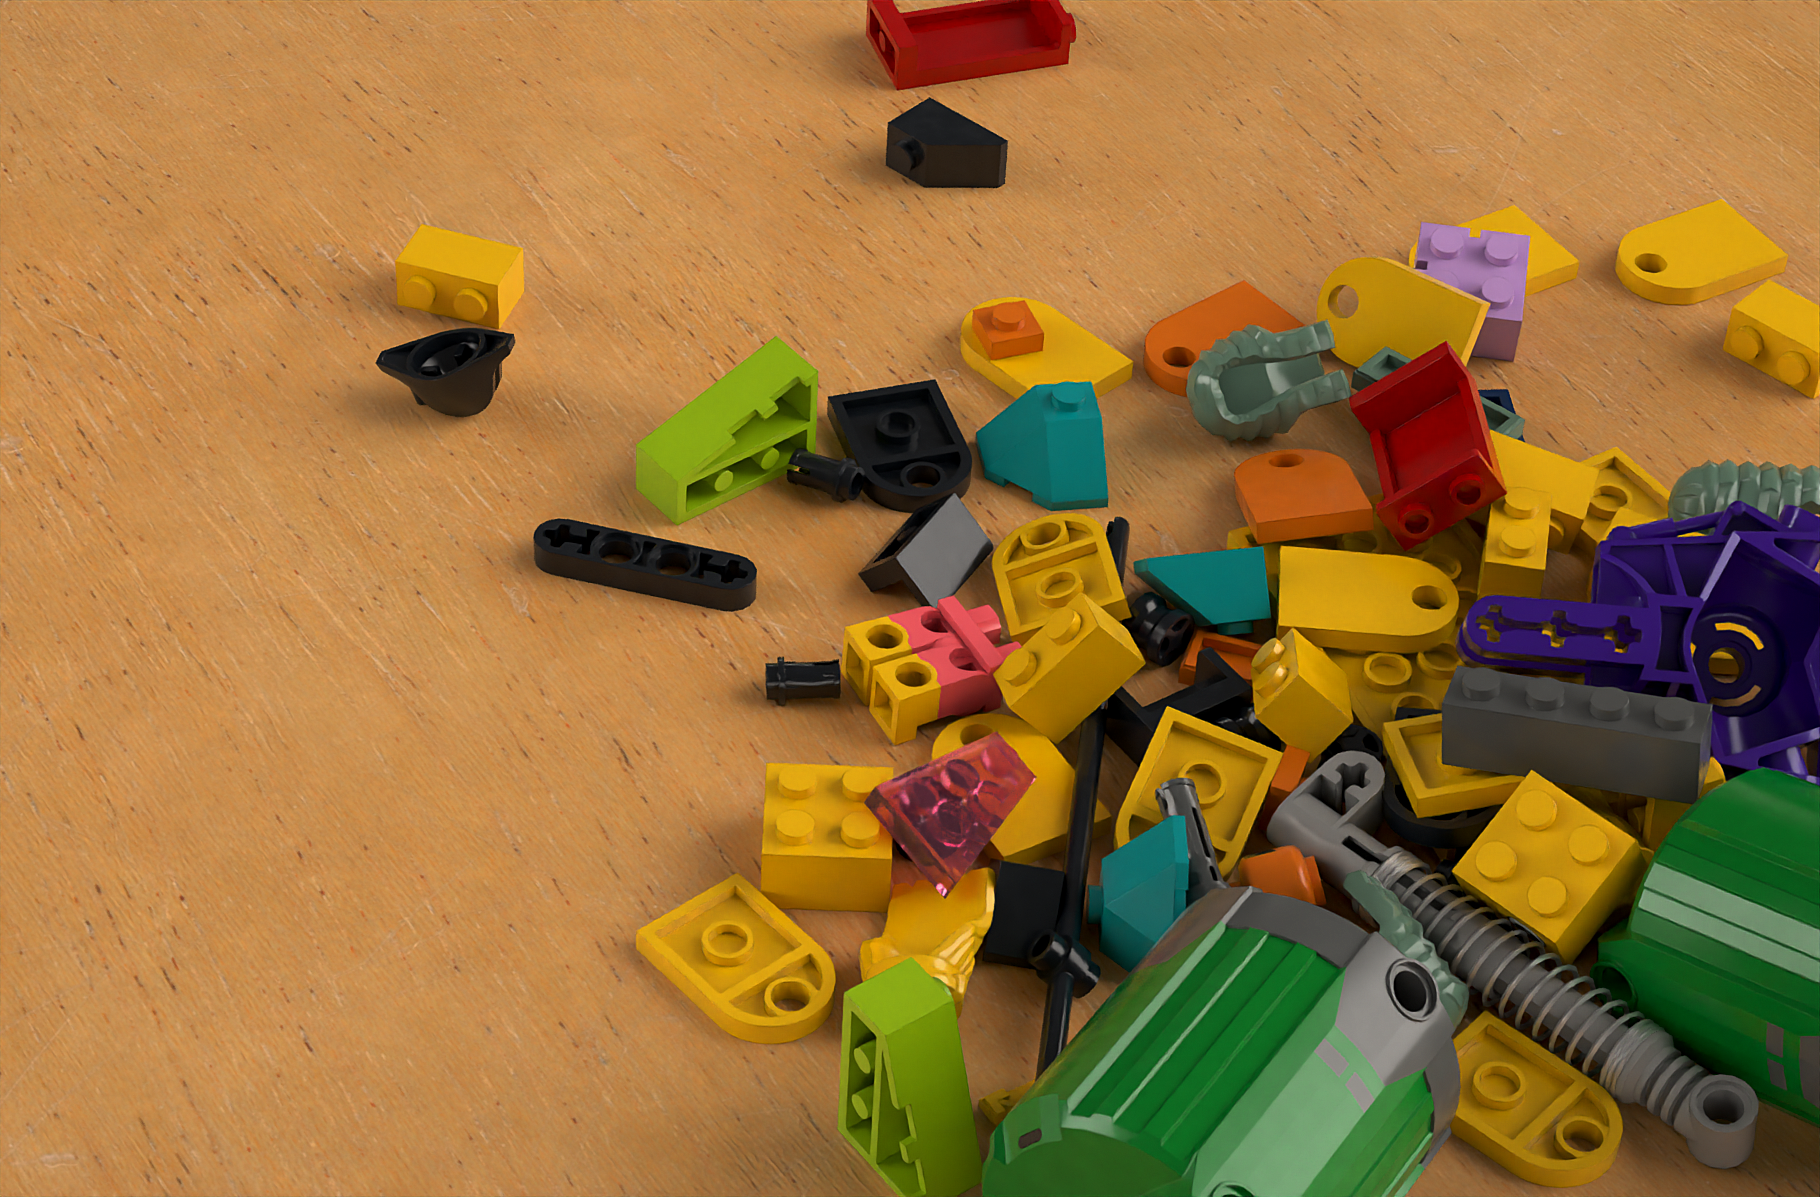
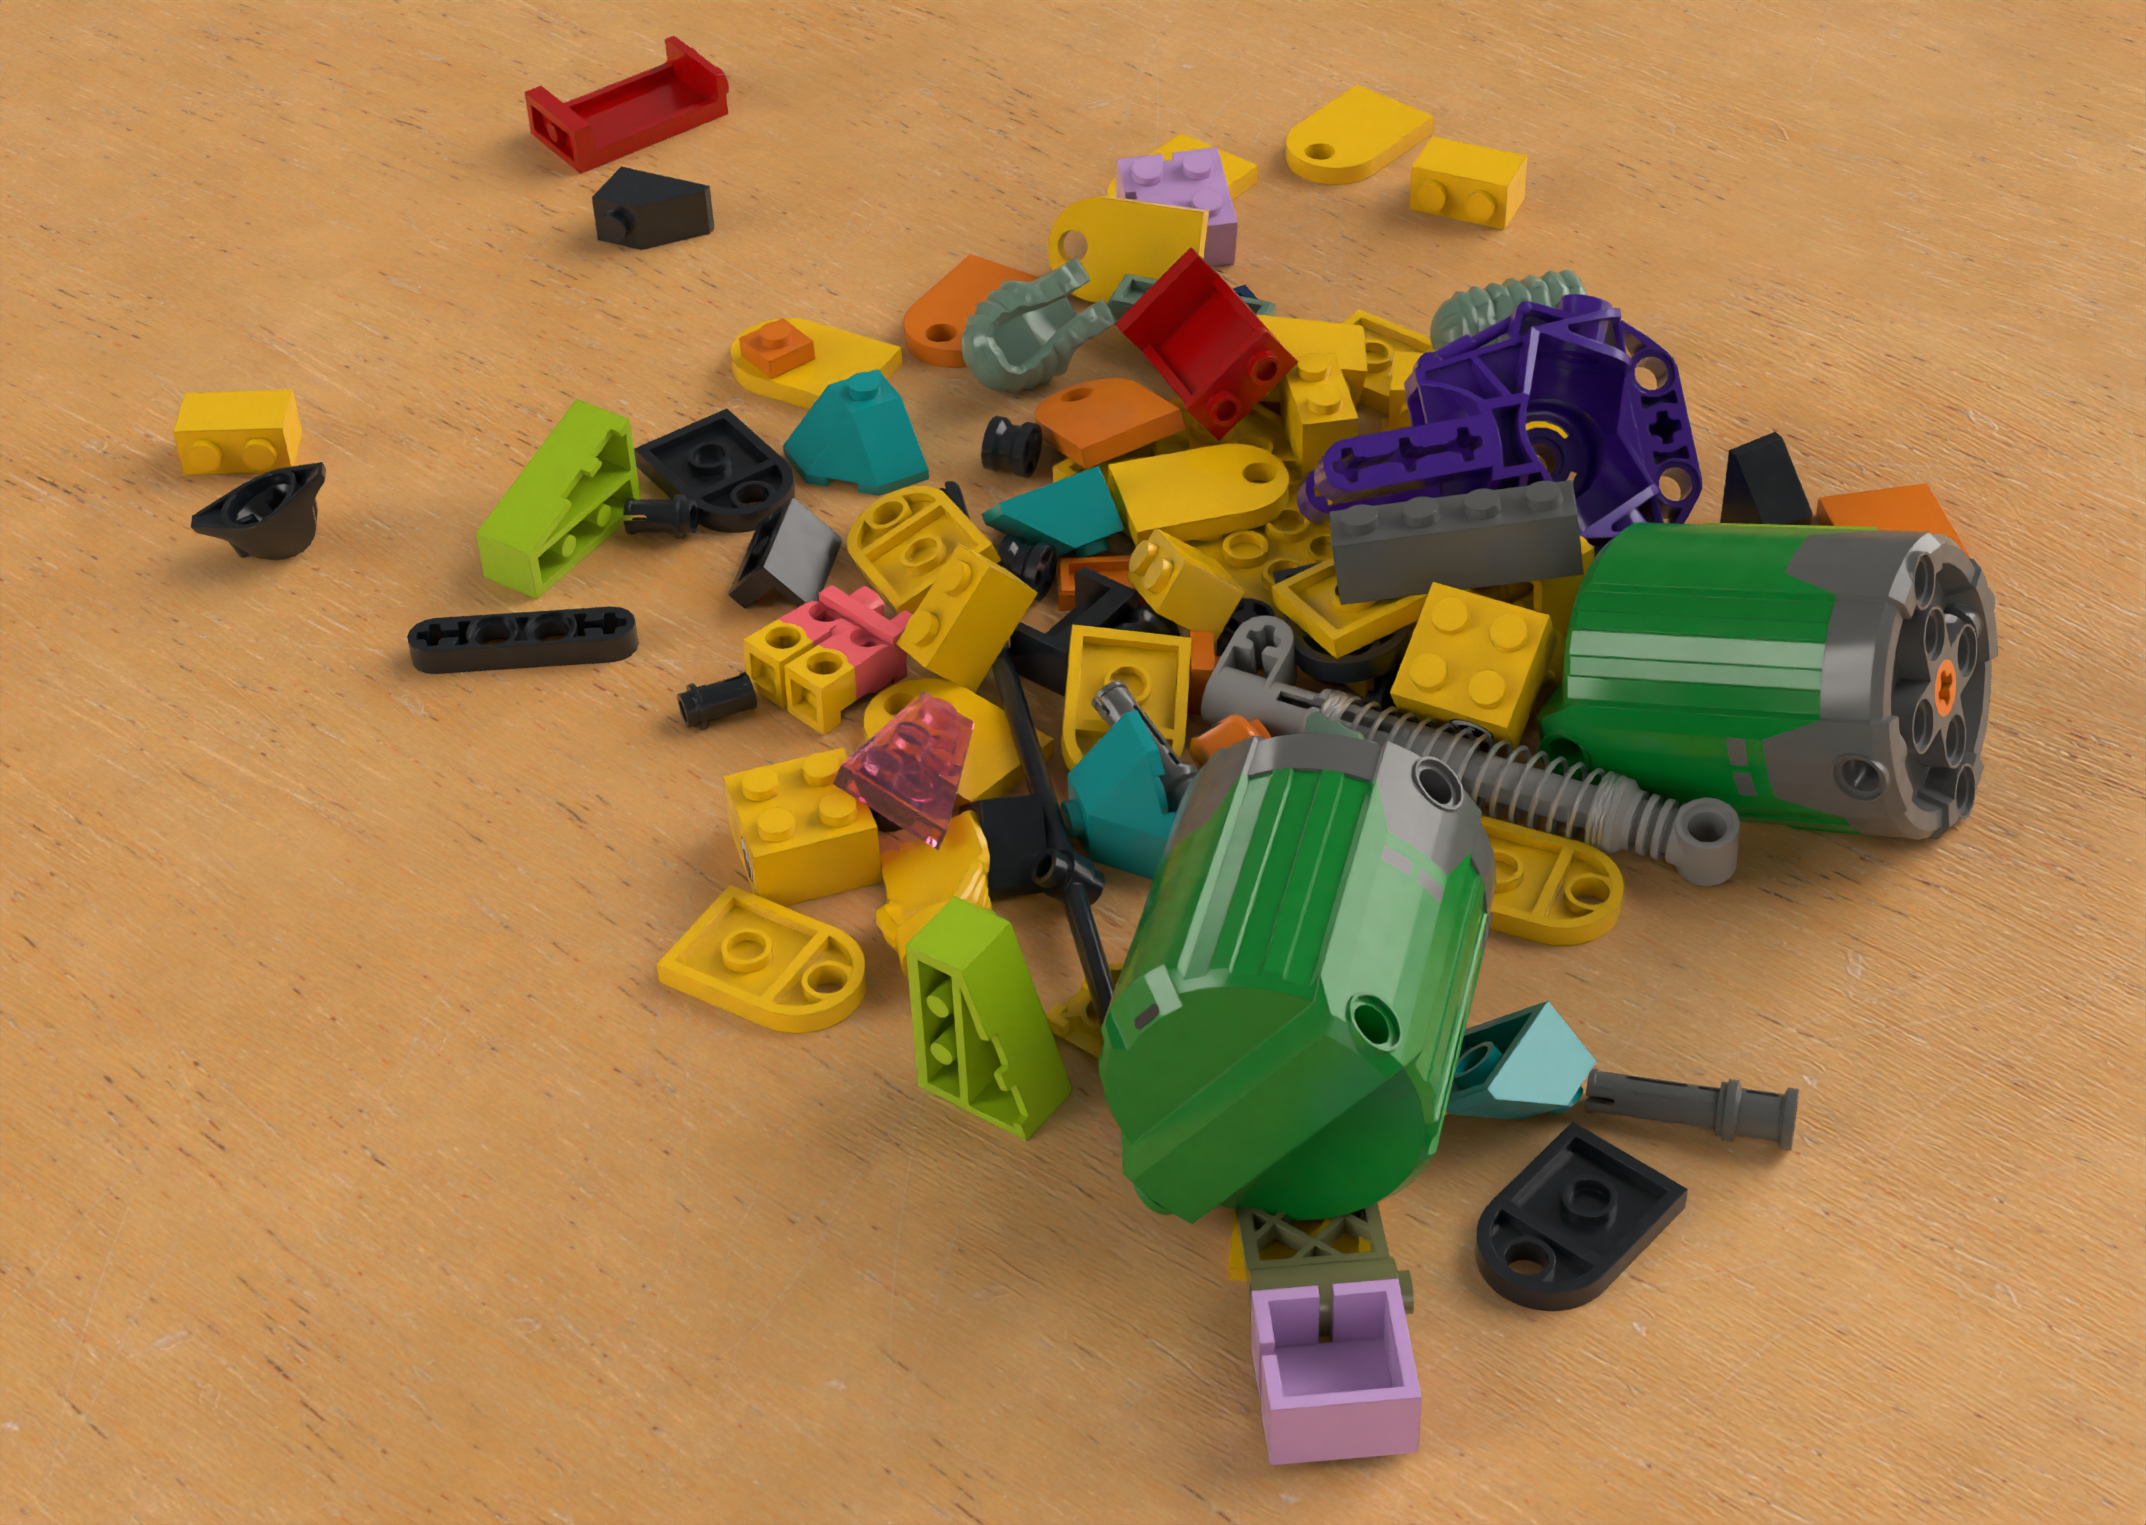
camera: 15 degrees left, 0 degrees up
none -> black wheel [981,416,1042,478]

